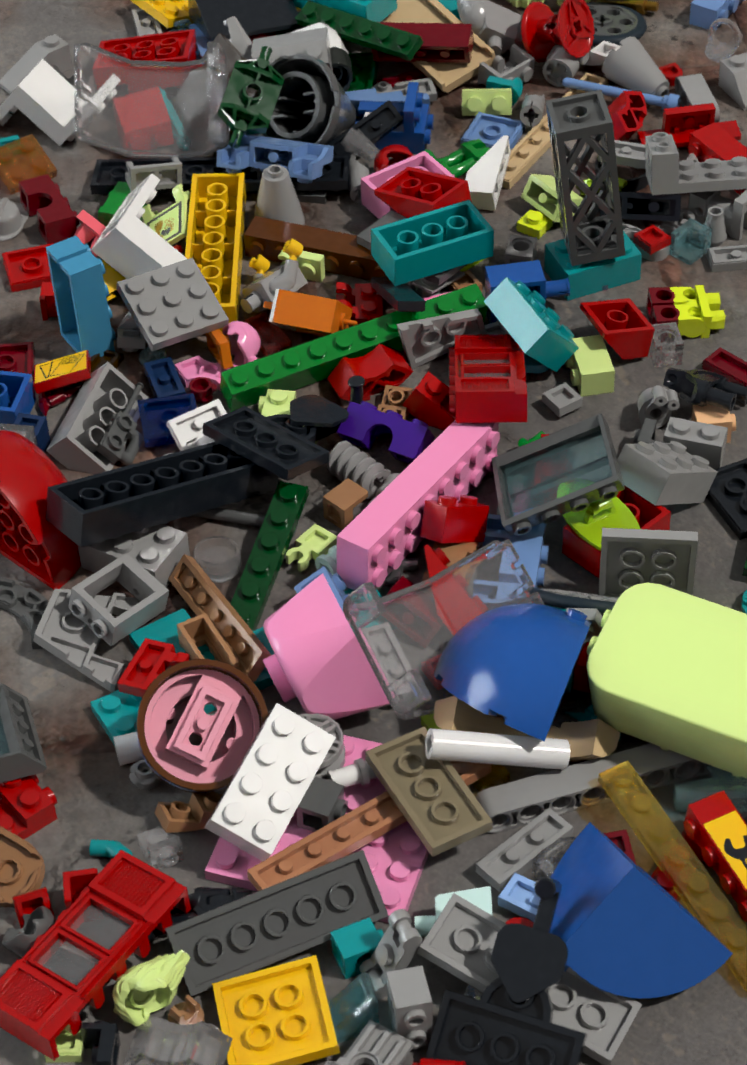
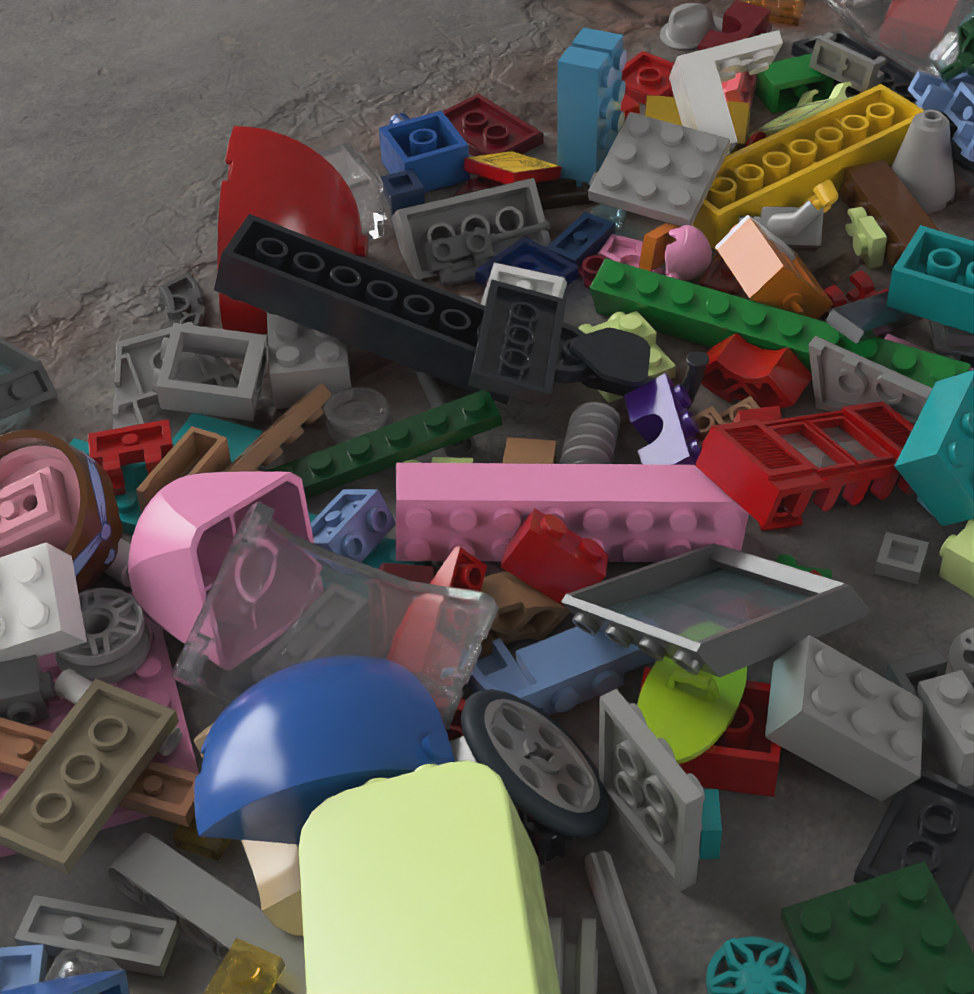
camera: 55 degrees right, 0 degrees up
white piece [425,728,570,770] -> none

